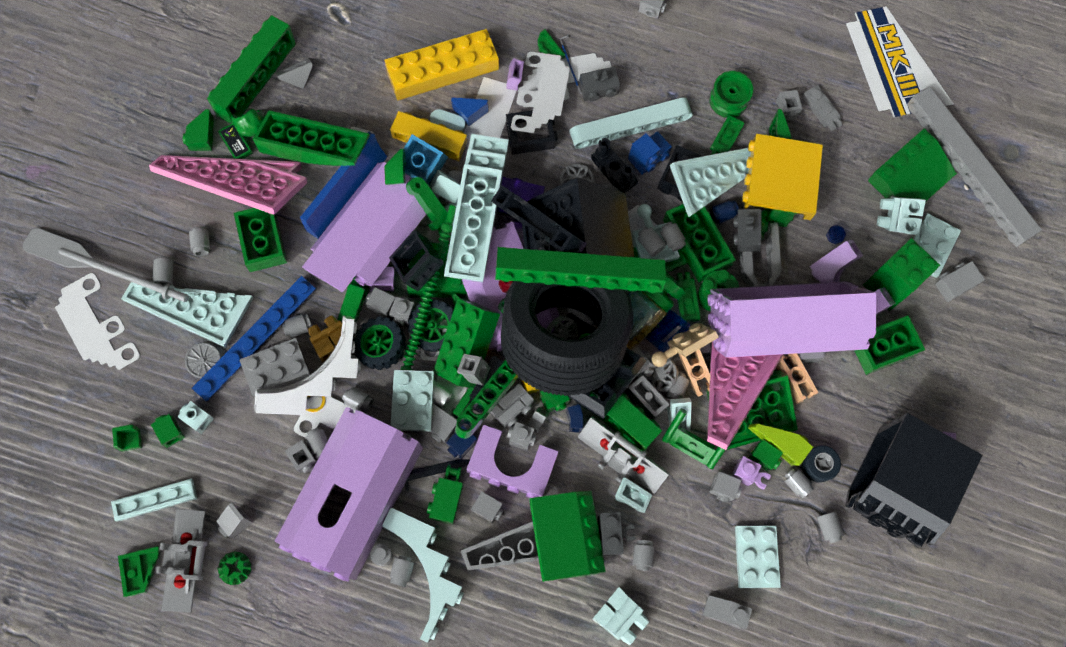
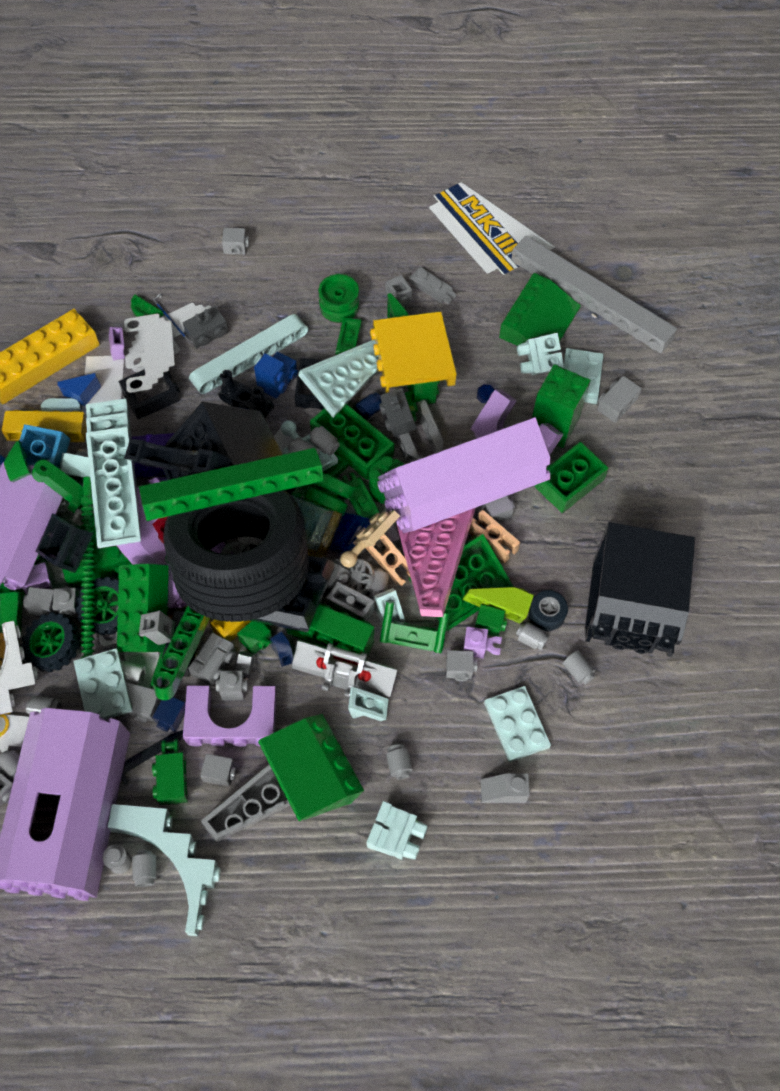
camera: 15 degrees left, 10 degrees down
dark grey brick [598,512,636,556] -> none

